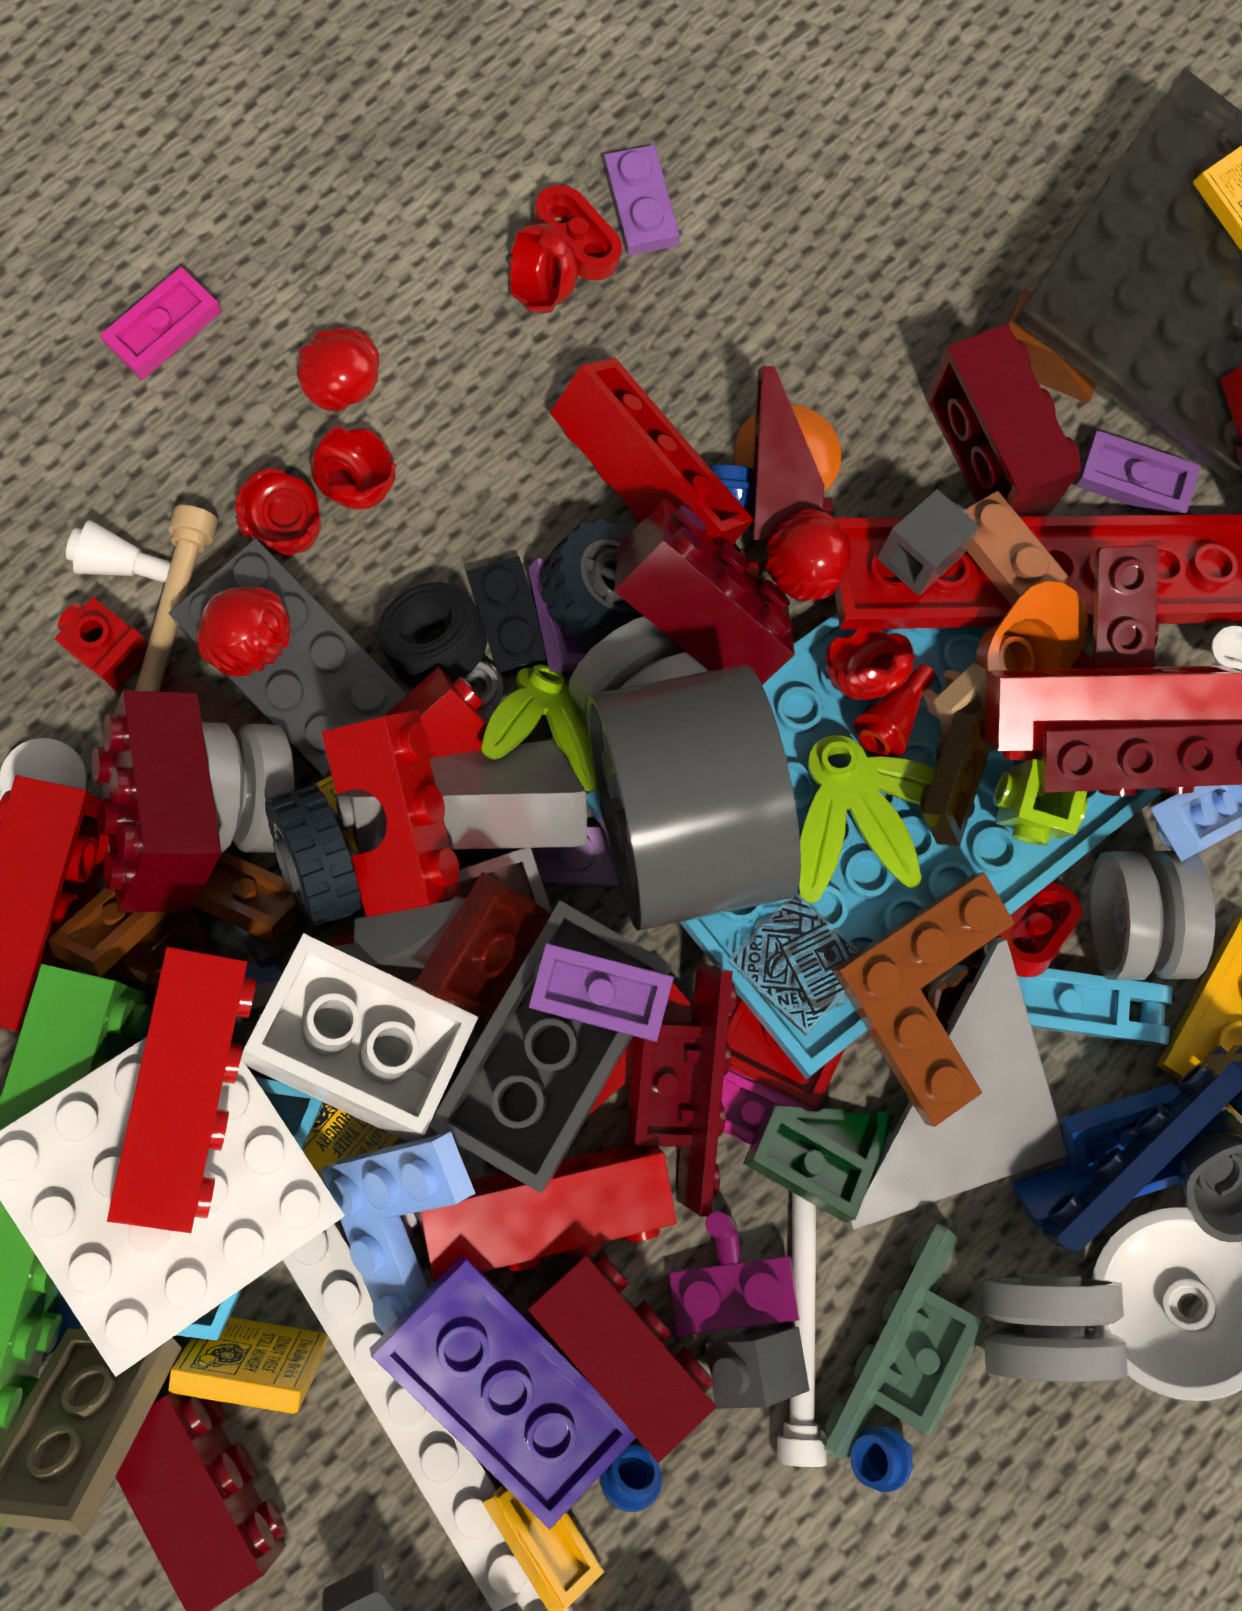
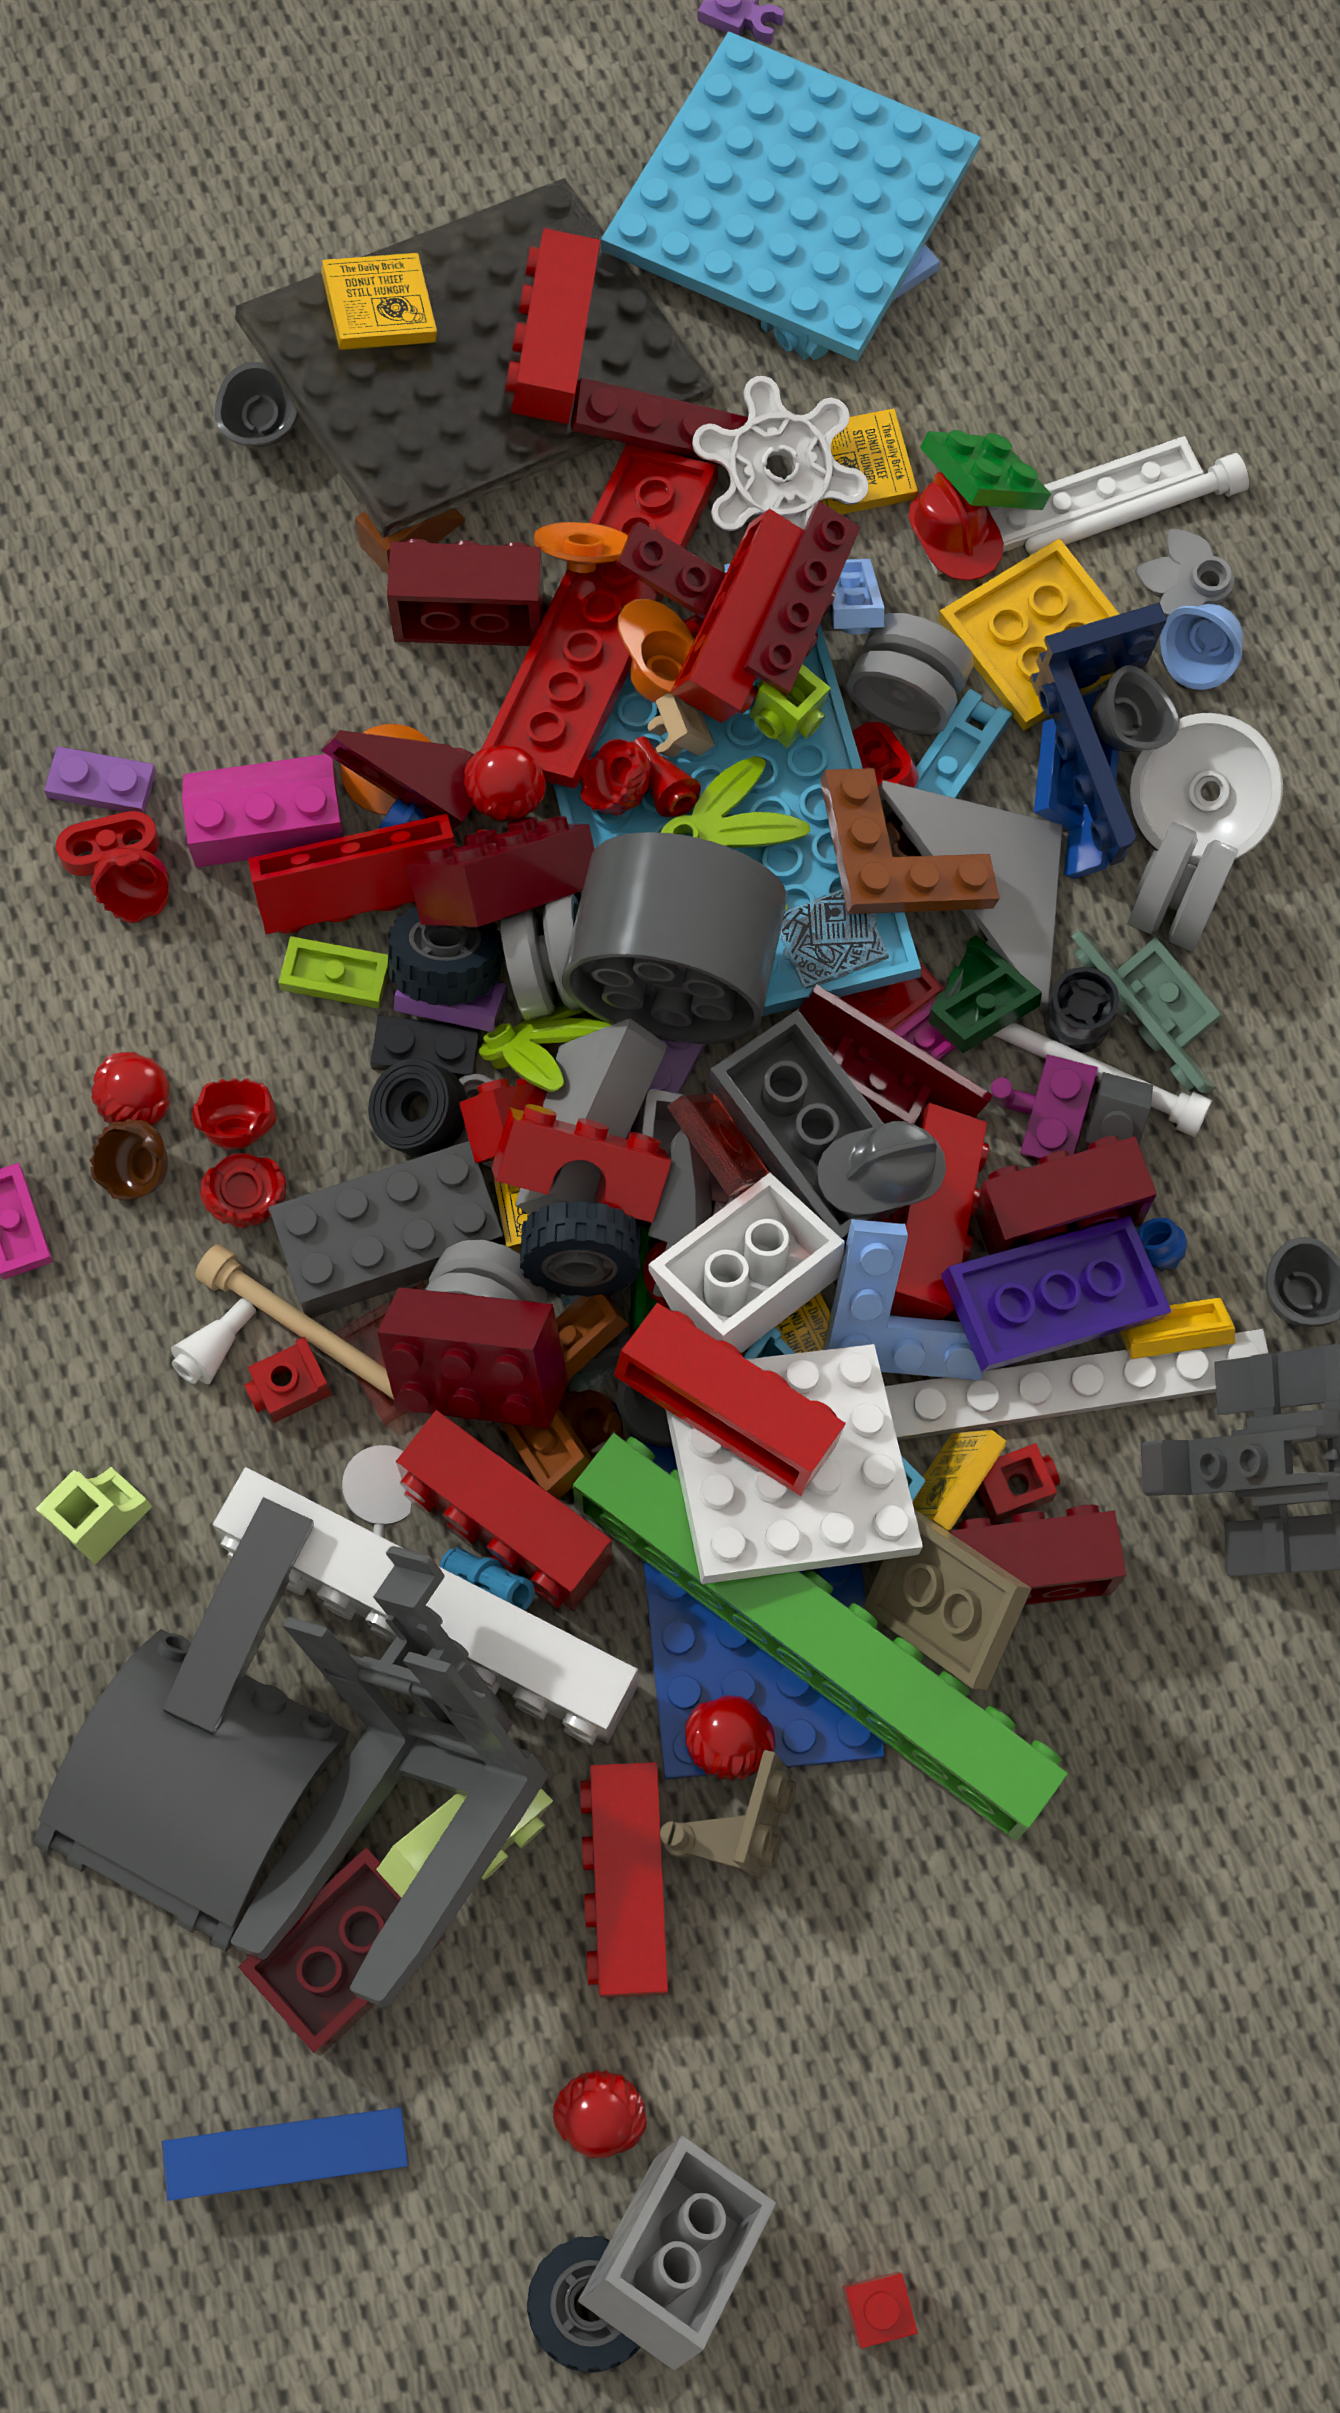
camera: 60 degrees left, 5 degrees down
red hair [196,587,291,677] -> none
medium lavender plate [529,943,673,1042] -> none
blue plate [850,1425,914,1492] -> none
dark grey brick [877,489,980,596] -> none
dark brown plate [920,713,990,847] -> none
nougat plate [965,491,1068,606] -> none
medium lavender plate [1076,430,1201,515] -> none
none -> reddish brown hair [89,1119,168,1201]
none -> dark pink slope [182,754,344,867]
none -> dark grey helmet [215,362,299,447]
none -> lime plate [278,936,389,1009]
none -> orange dish [534,522,628,573]
none -> dark grey piece [817,1121,946,1216]
none -> red brick [977,1443,1060,1525]
none -> black wheel [1044,967,1120,1053]

